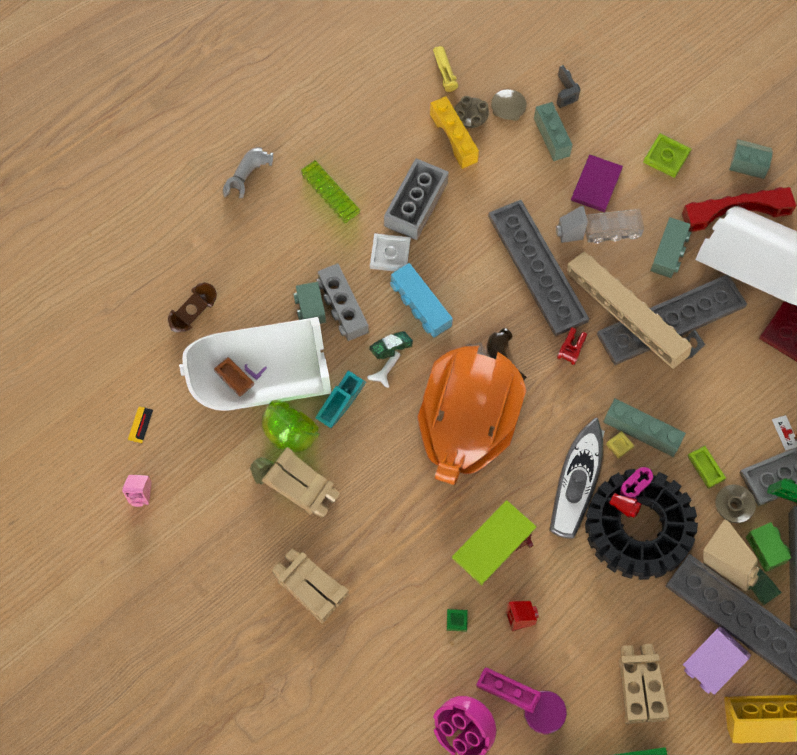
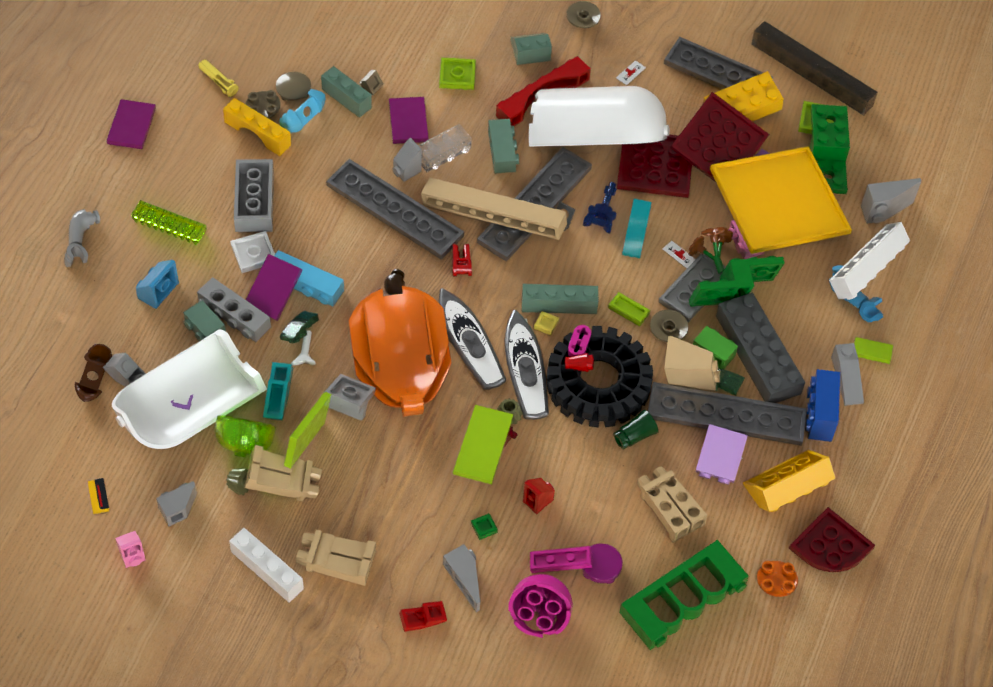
camera: 30 degrees left, 10 degrees down
dark orange plate [214,357,254,397] -> none
dark grey bracket [557,65,581,108] -> none
none -> light grey slope [103,353,146,387]
none -> magenta tile [107,99,156,149]
none -> dark azure slope [136,260,179,309]
none -> light grey slope [156,481,197,527]
none -> white brick [229,528,304,603]
none -> magenta tile [246,254,303,321]
none -> medium azure piece [279,89,326,133]
none -> lime tile [284,392,332,469]
none -> light grey bracket [324,374,376,421]
none -> dark tan tile [359,70,383,95]
none -> red slope [399,601,447,632]
none -> piece [439,288,506,390]
none -> light grey slope [443,544,480,612]
none -> olive piece [497,398,523,425]
none -> clear blue piece [583,182,617,233]
none -> dark green plant [613,410,659,449]
none -> teal slope [622,199,652,258]

